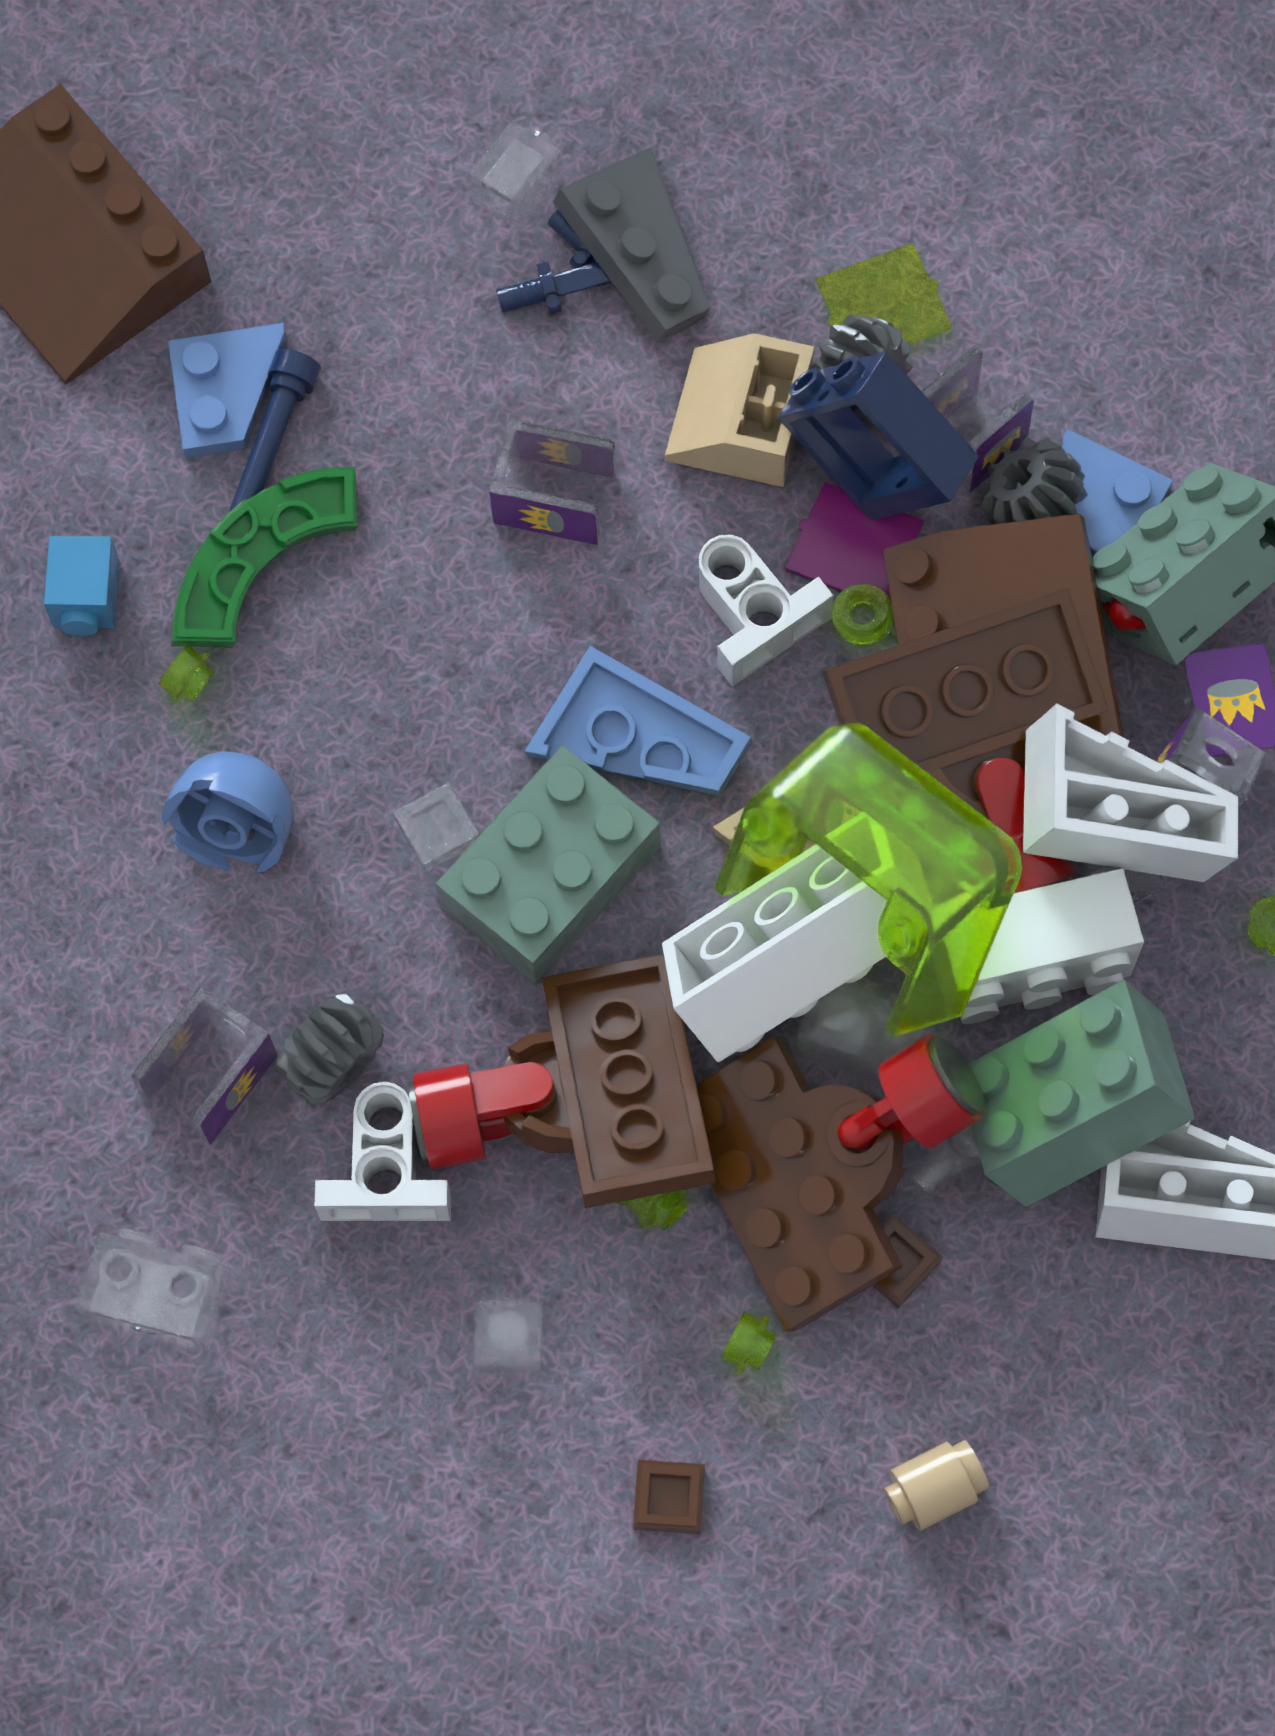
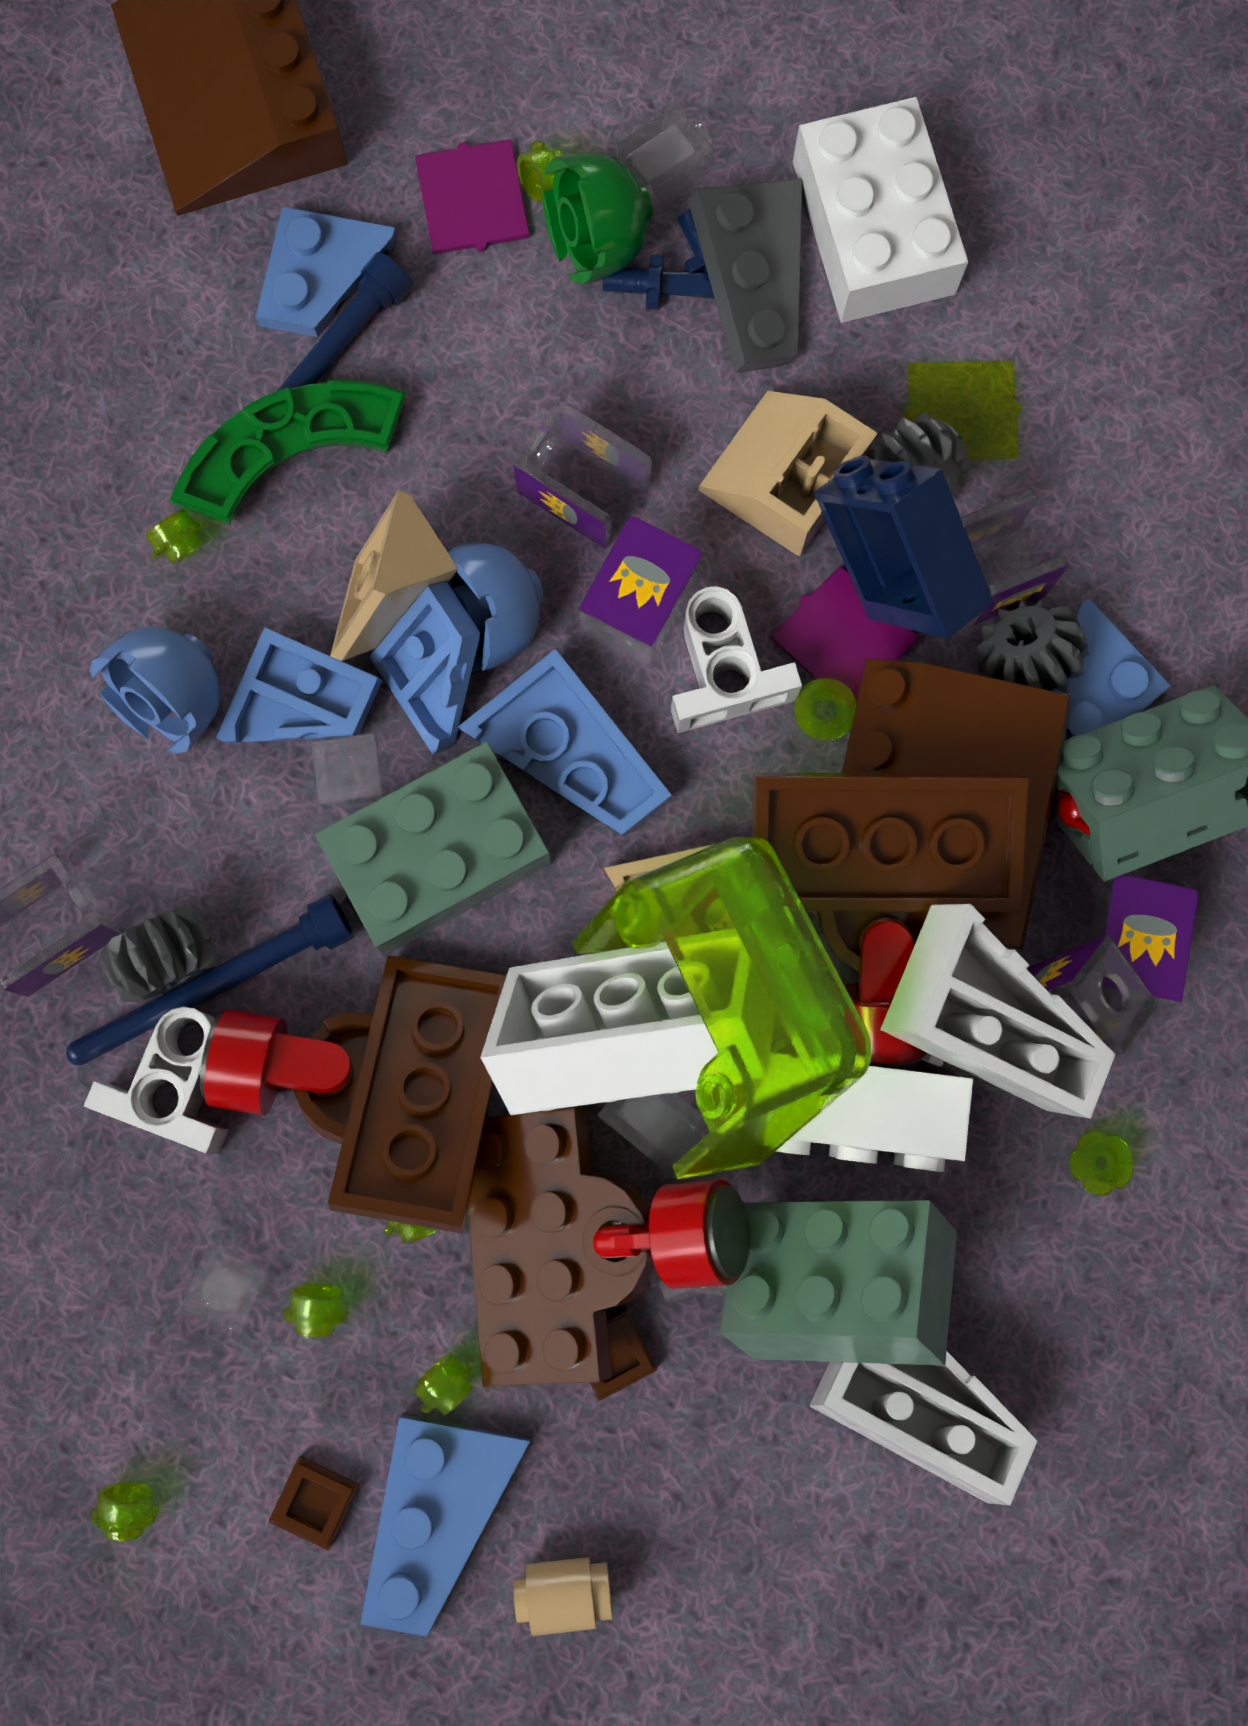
camera: 15 degrees right, 10 degrees up
dark azure brick [44,536,119,636] -> none
none -> dark blue piece [66,893,354,1065]
none -> clear neon green plate [90,1482,159,1541]
none -> medium blue wing [216,627,383,743]
none -> clear neon green plate [282,1283,349,1337]
none -> tan slope [330,490,458,661]
none -> medium blue wing [360,1415,531,1637]
none -> medium blue wing [369,581,480,755]
none -> magenta piece [415,139,530,255]
none -> medium blue cylinder [447,542,543,672]
none -> clear neon green plate [517,140,564,202]
none -> green cylinder [543,152,653,285]
none -> dark purple piece [578,517,701,668]
none -> white brick [793,97,968,323]

